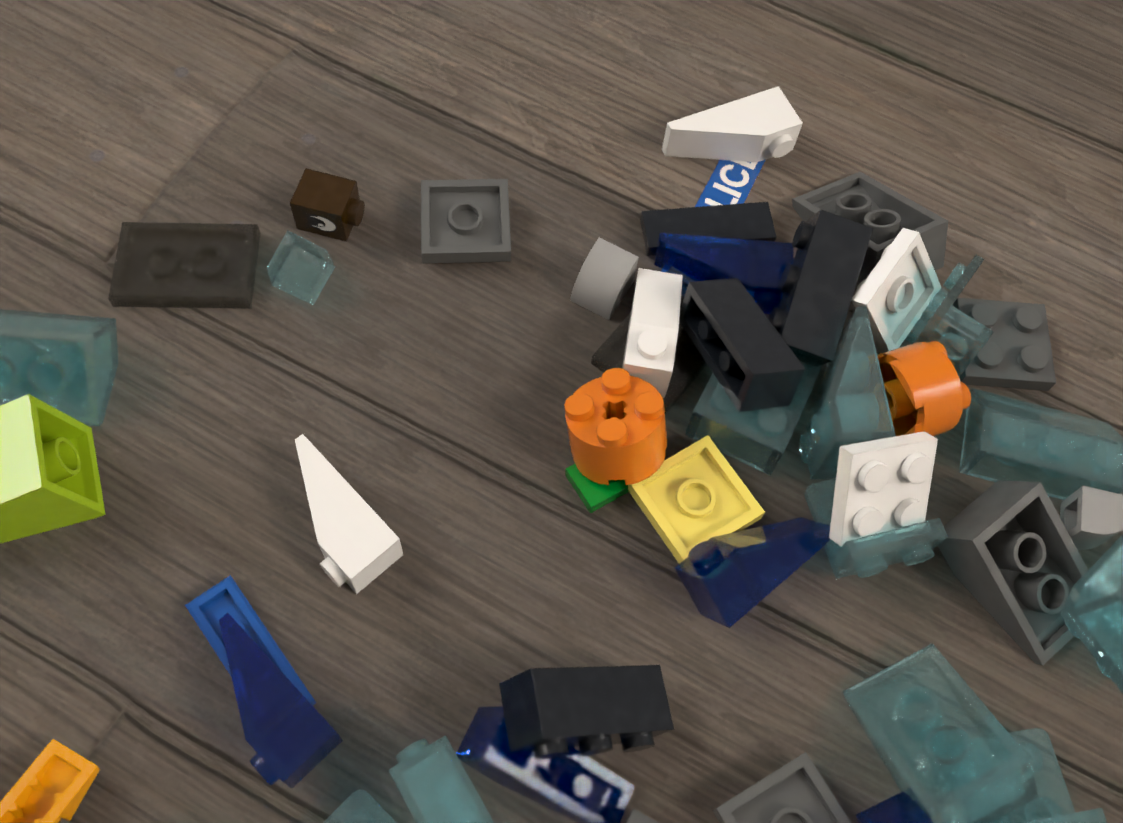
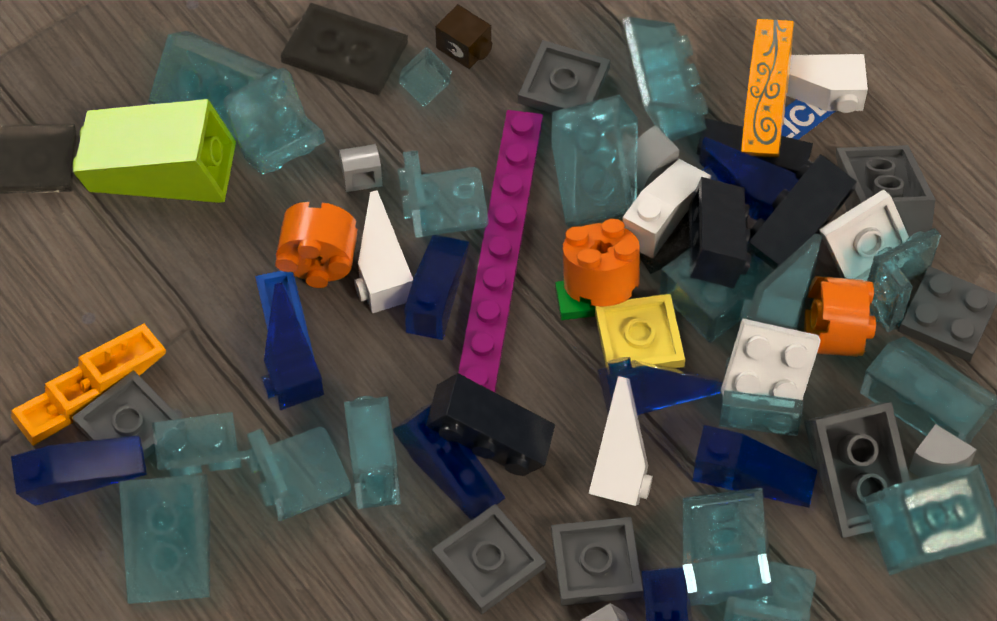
camera: 30 degrees right, 5 degrees down
none -> clear light blue bracket [223,68,326,175]
none -> orange brick [275,202,358,288]
none -> light grey brick [339,144,383,192]
none -> clear light blue bracket [398,150,489,238]
none -> clear blue slope [404,234,470,340]
none -> magenta plate [458,110,543,393]
none -> clear light blue slope [551,94,638,227]
none -> white slope [589,376,653,506]
none -> clear light blue slope [622,17,709,141]
none -> clear blue slope [692,425,818,508]
none -> light orange slope [741,19,794,157]

